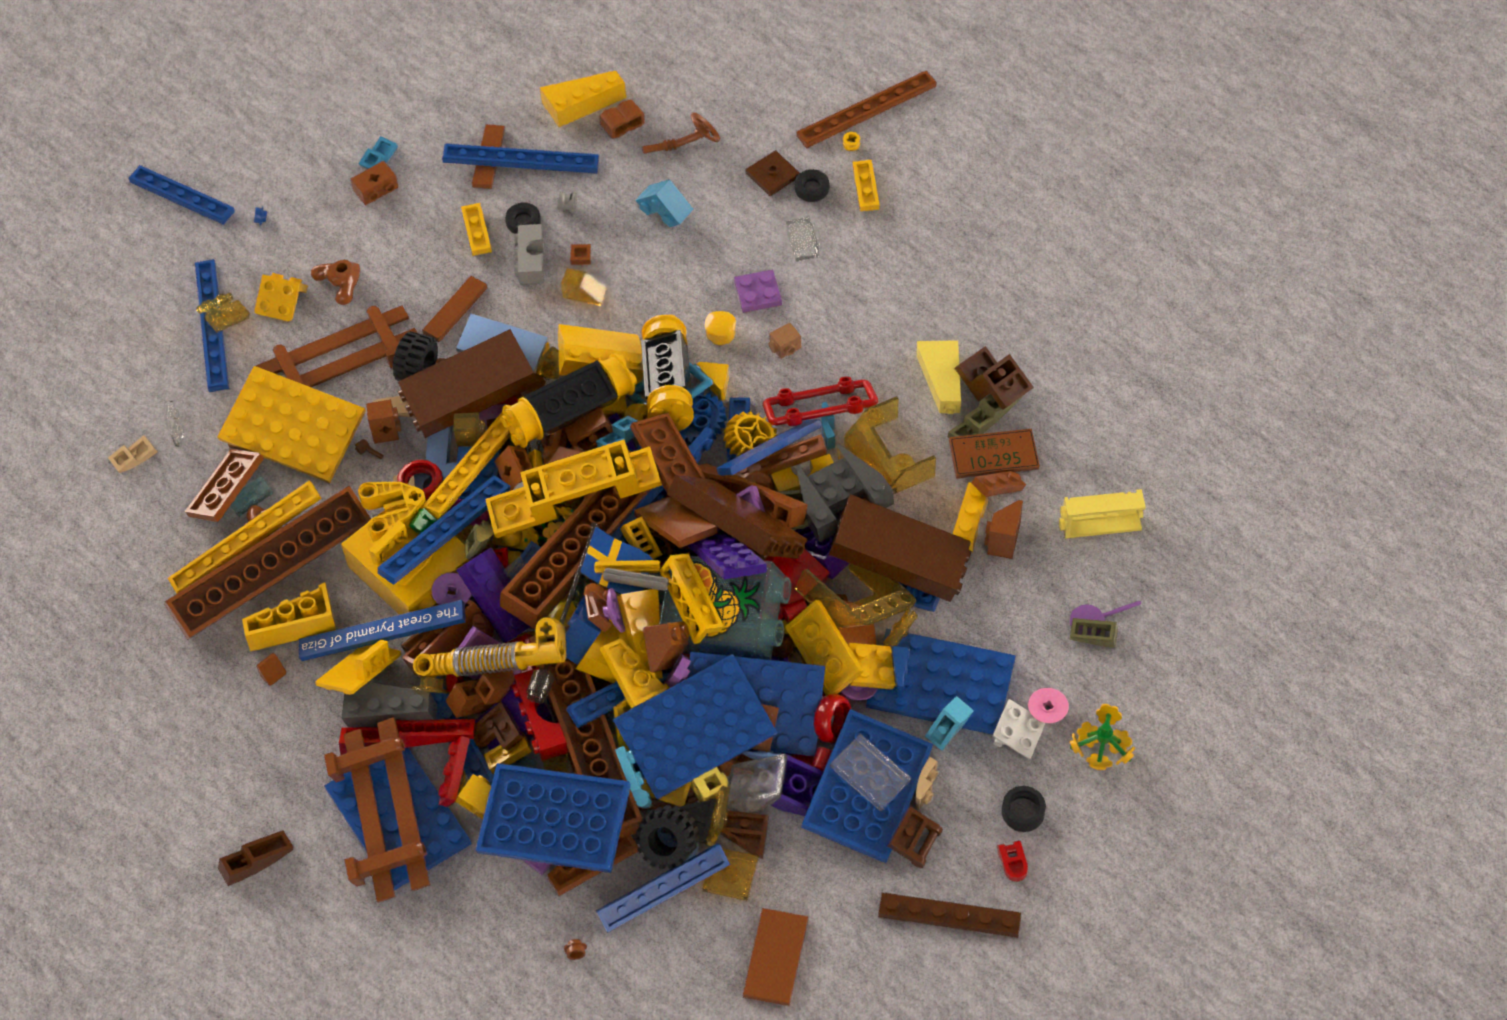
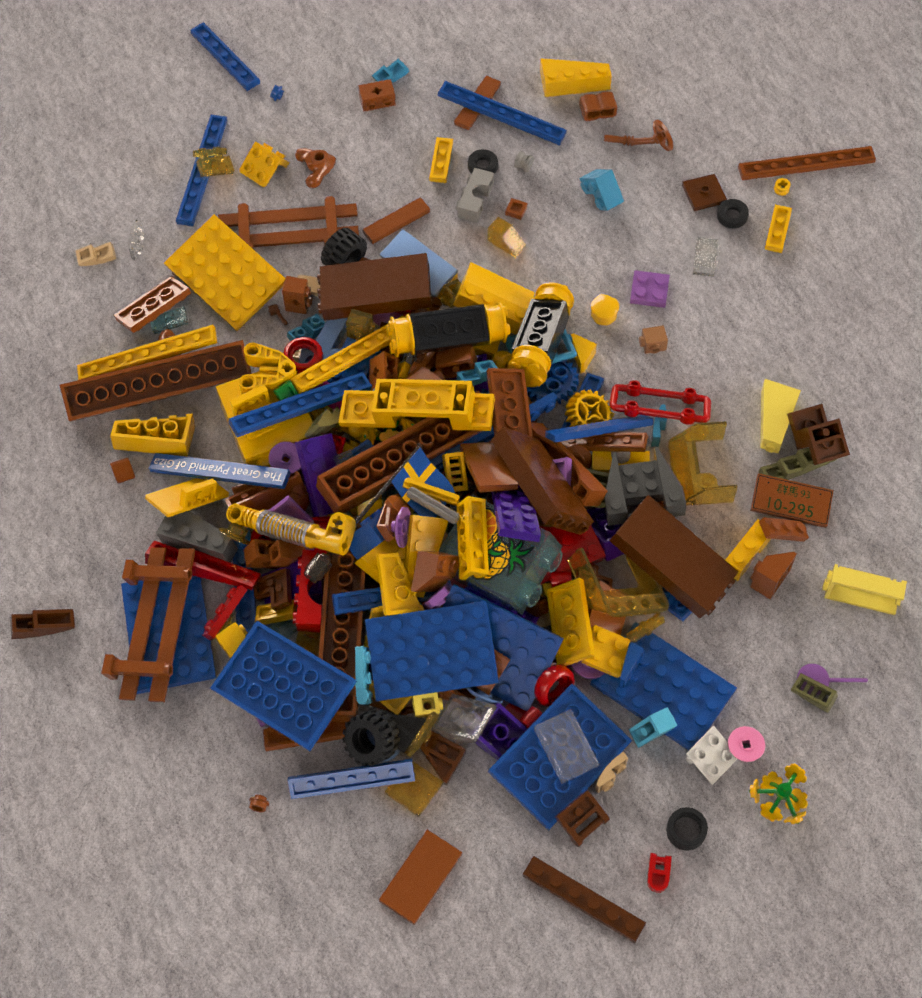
camera: 20 degrees right, 5 degrees up
none -> dark azure slope [287,314,326,341]

